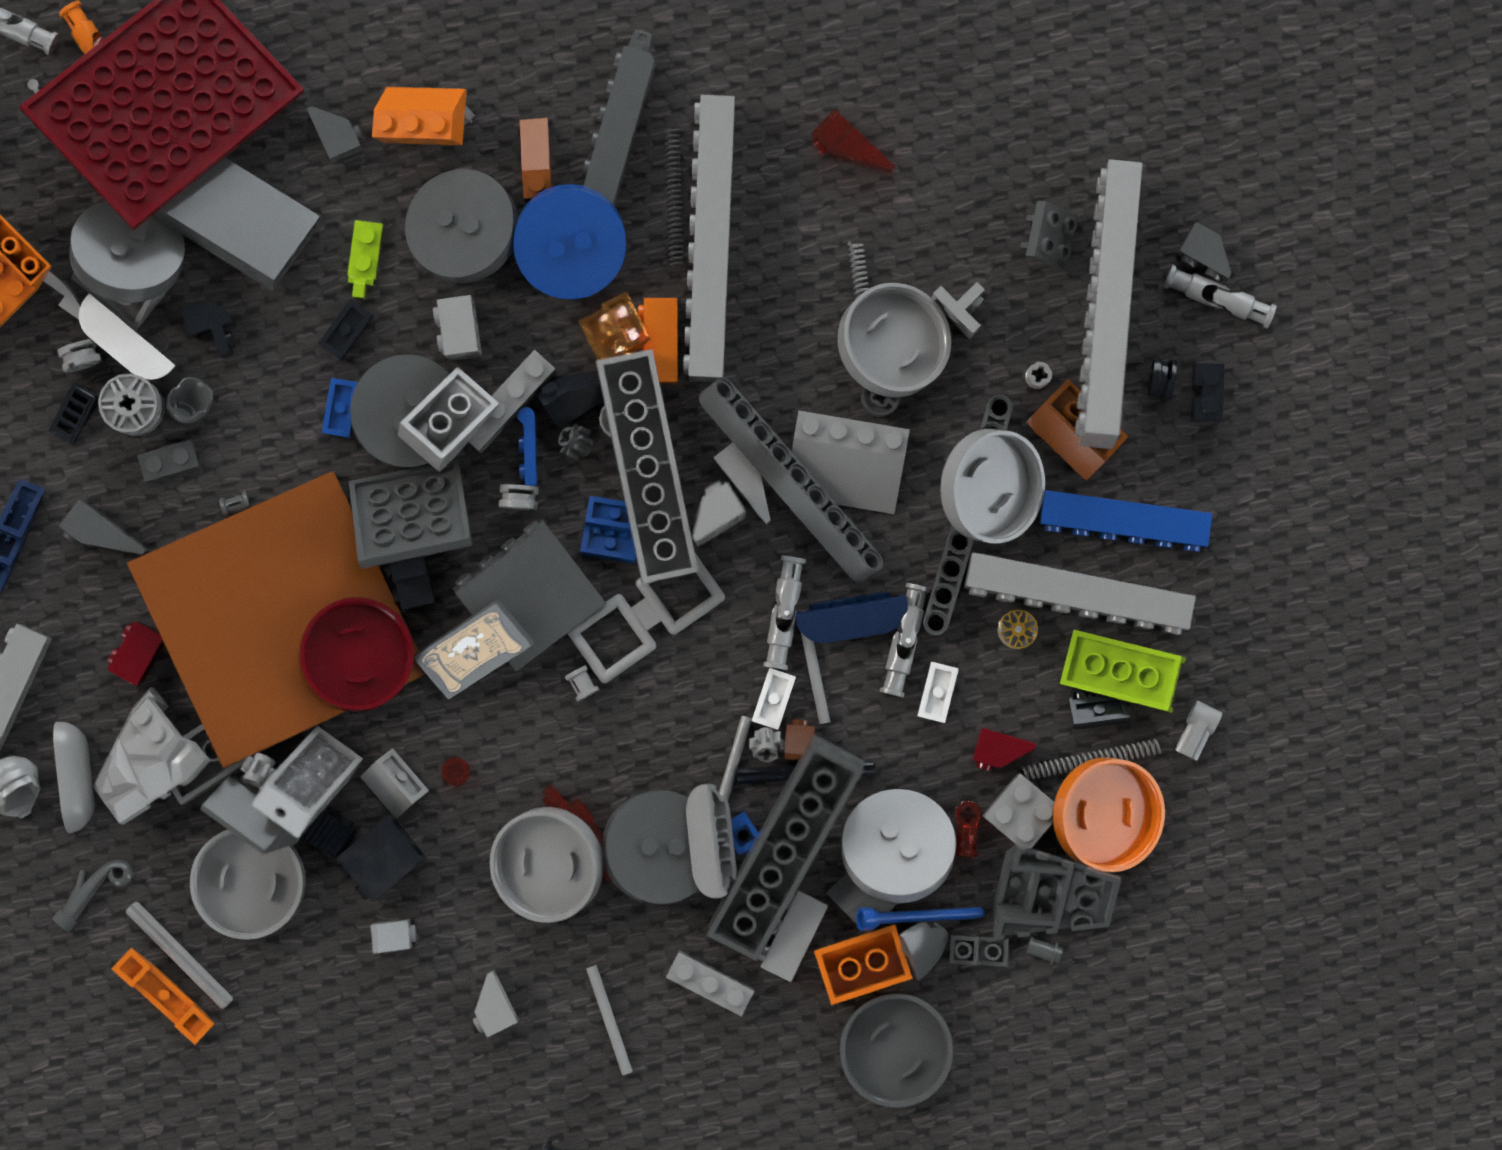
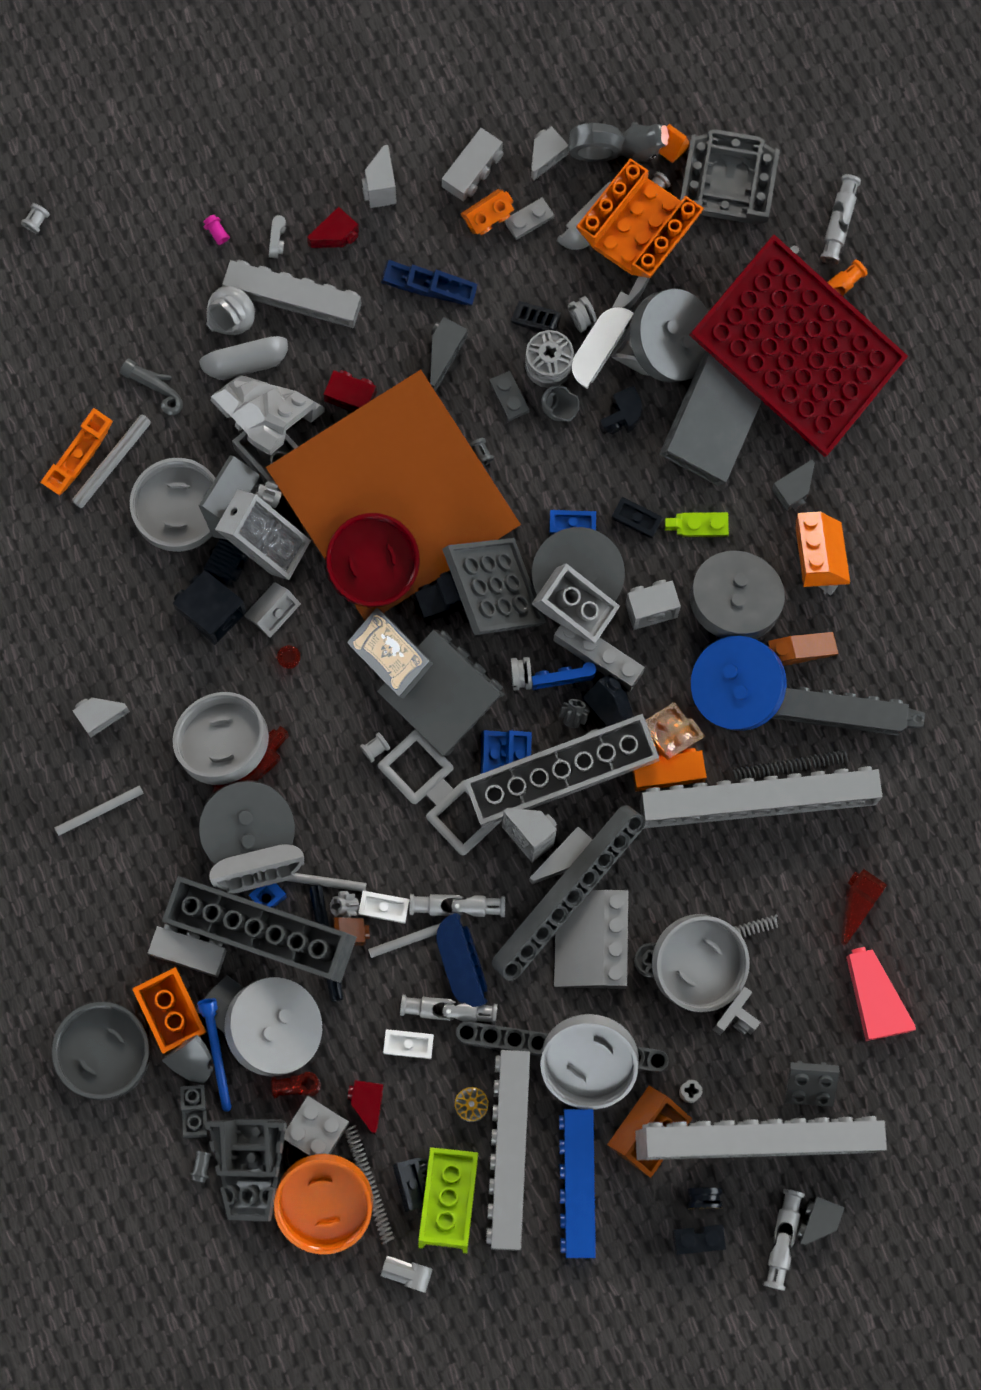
camera: 80 degrees right, 10 degrees down
light grey slope [371,919,417,953] -> none
light grey brick [666,950,754,1016] -> none
none -> coral slope [846,947,916,1041]

